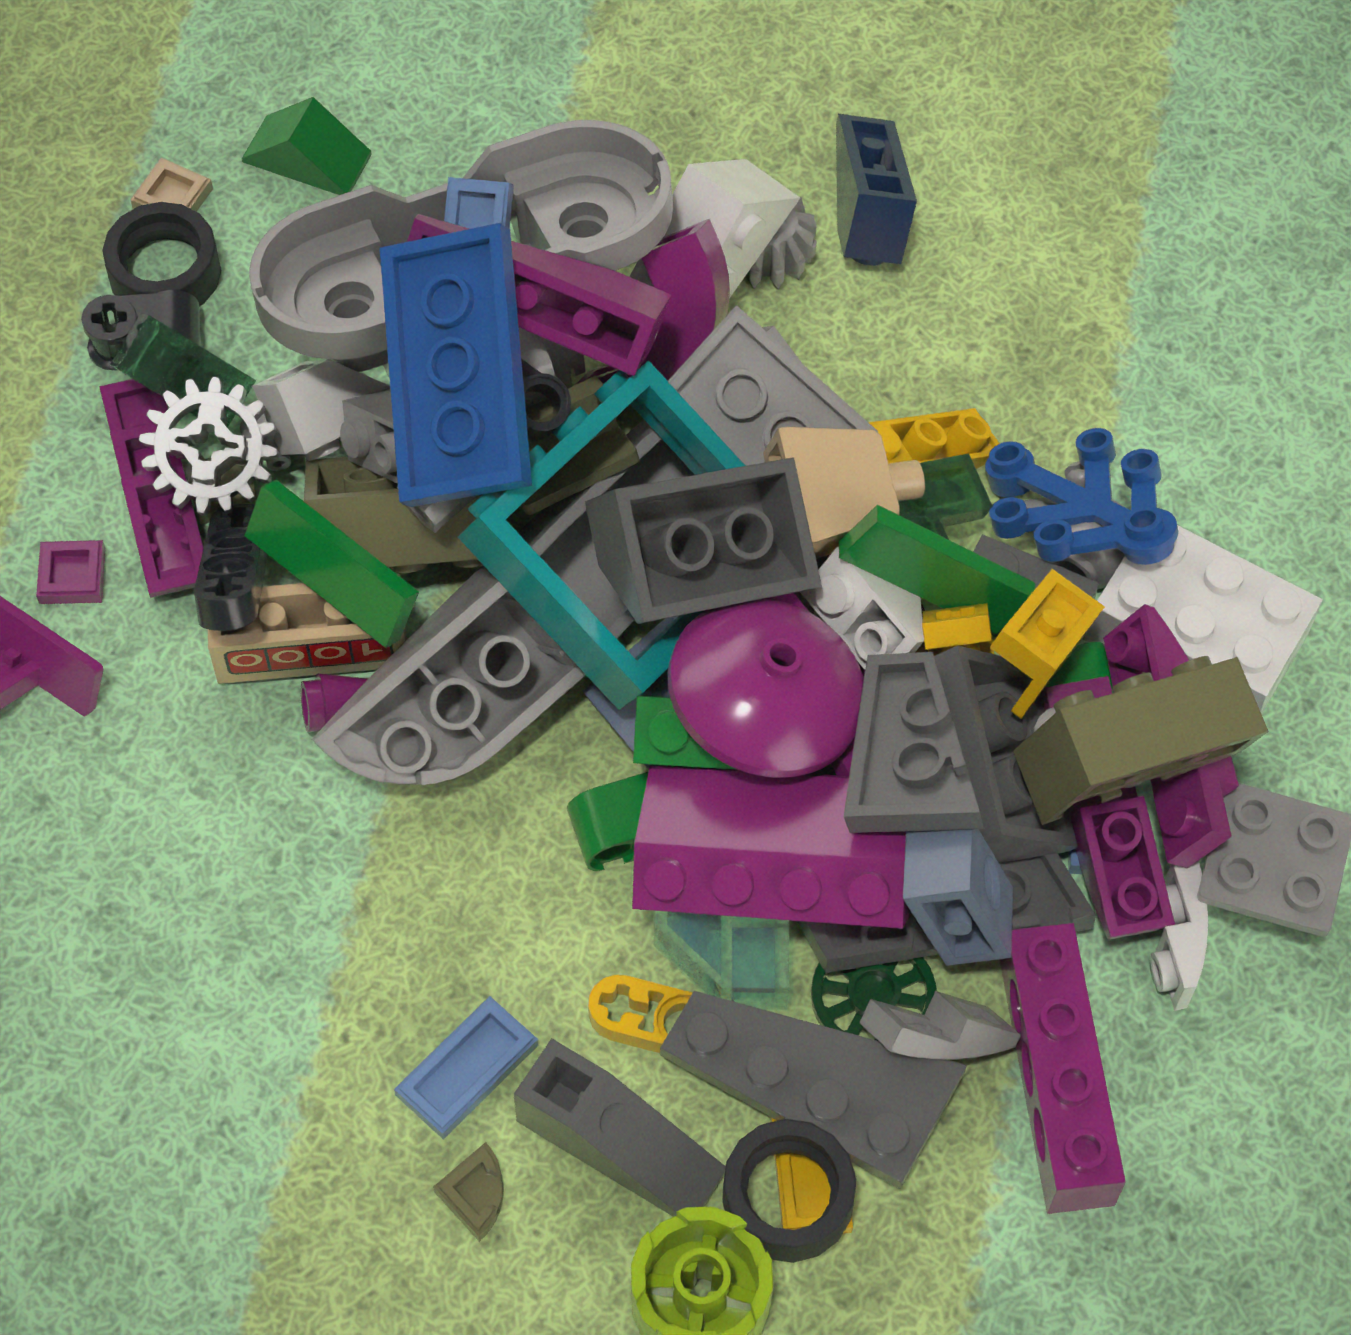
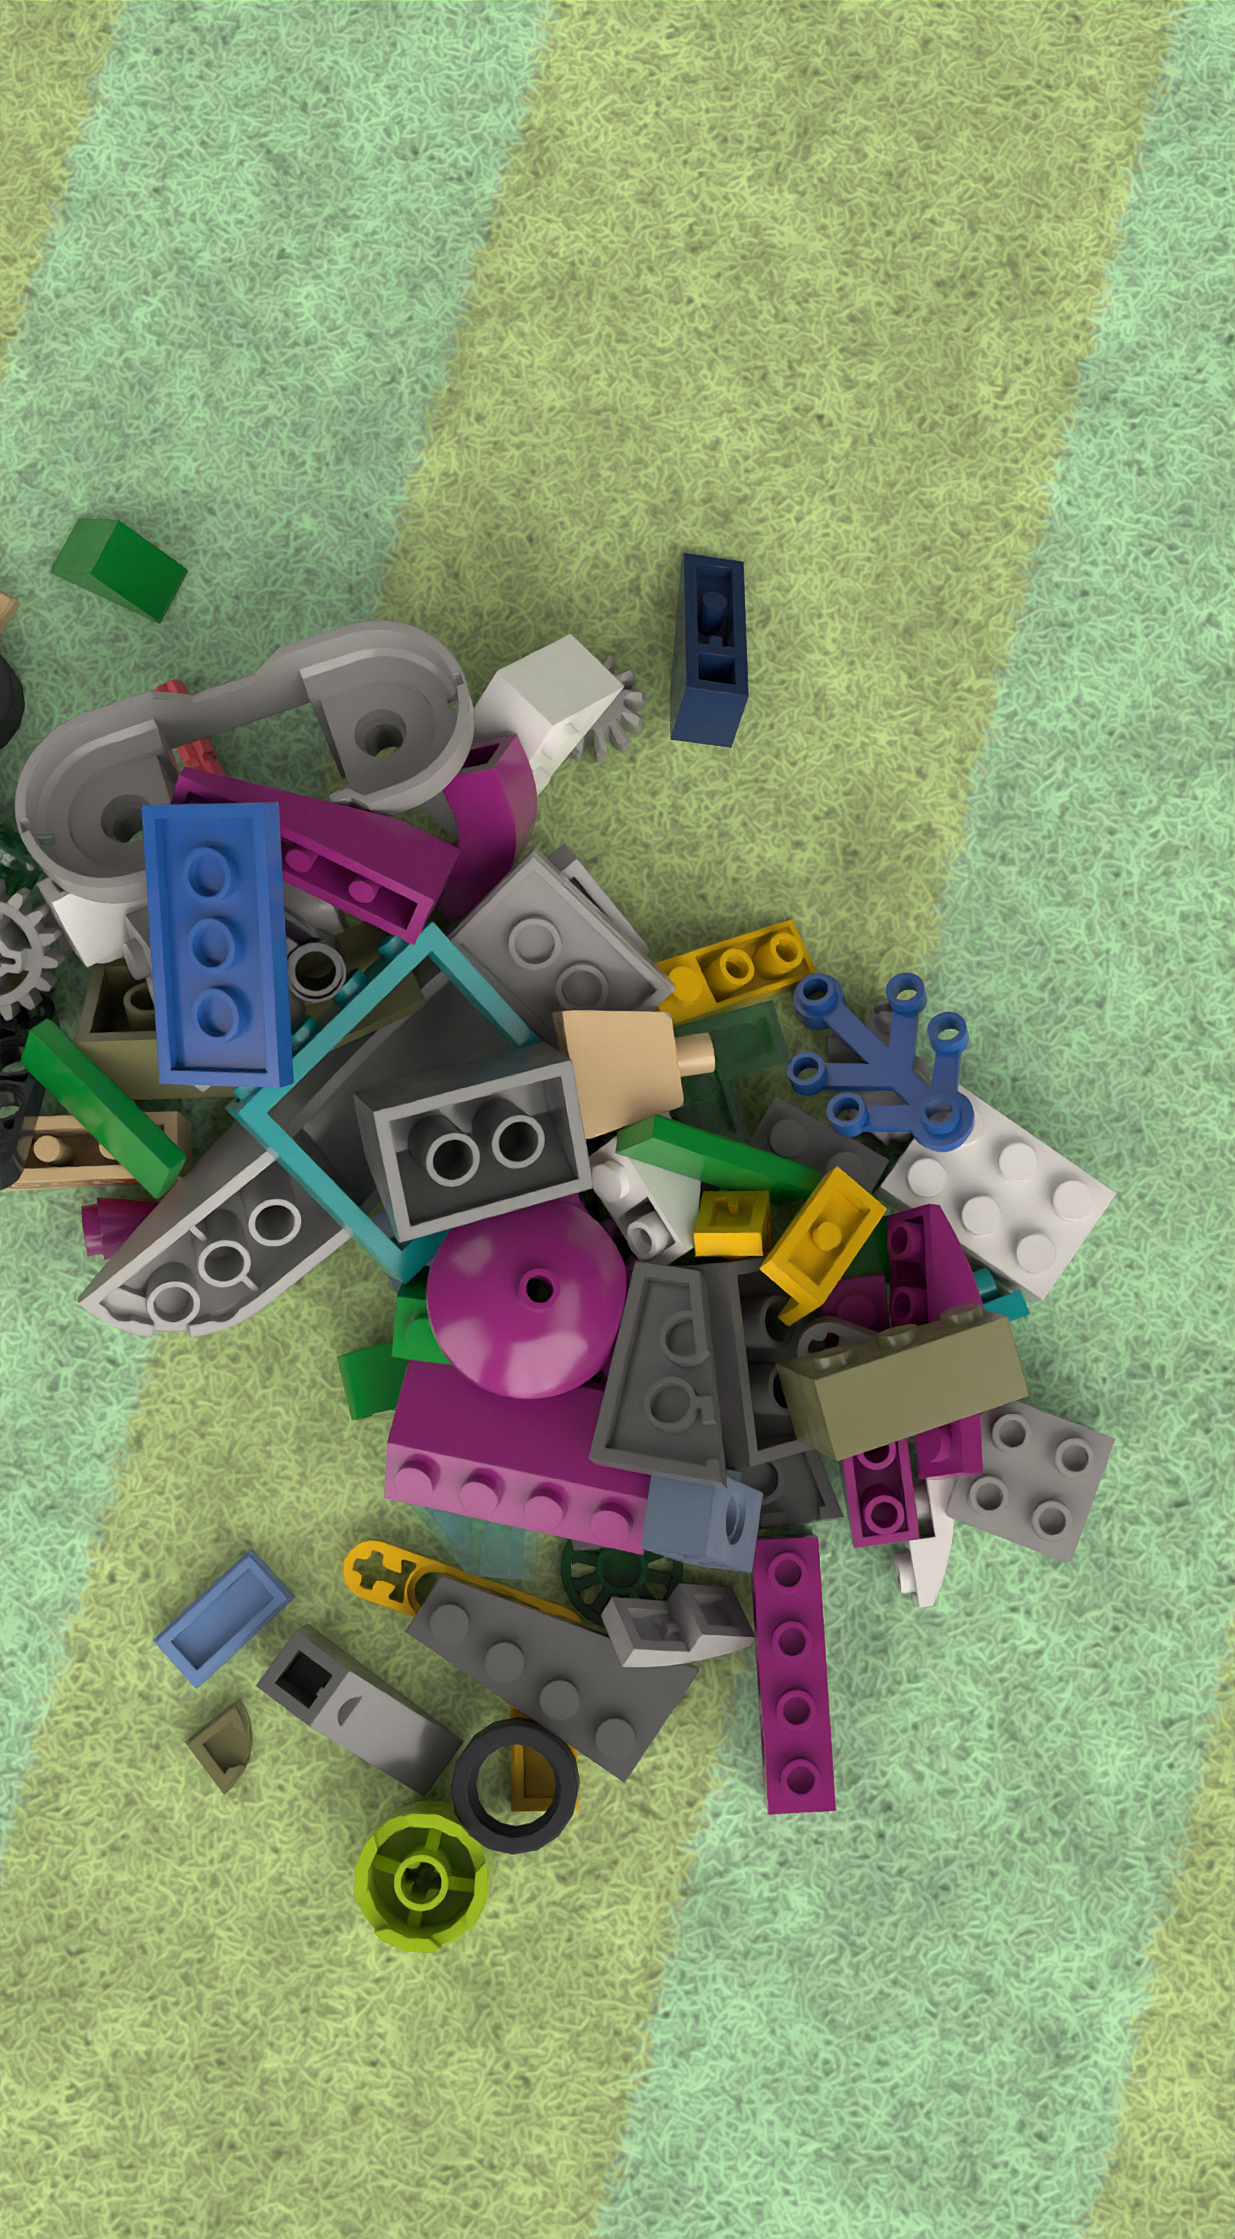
camera: 10 degrees right, 20 degrees up
medium blue tile [444,177,514,229] -> none

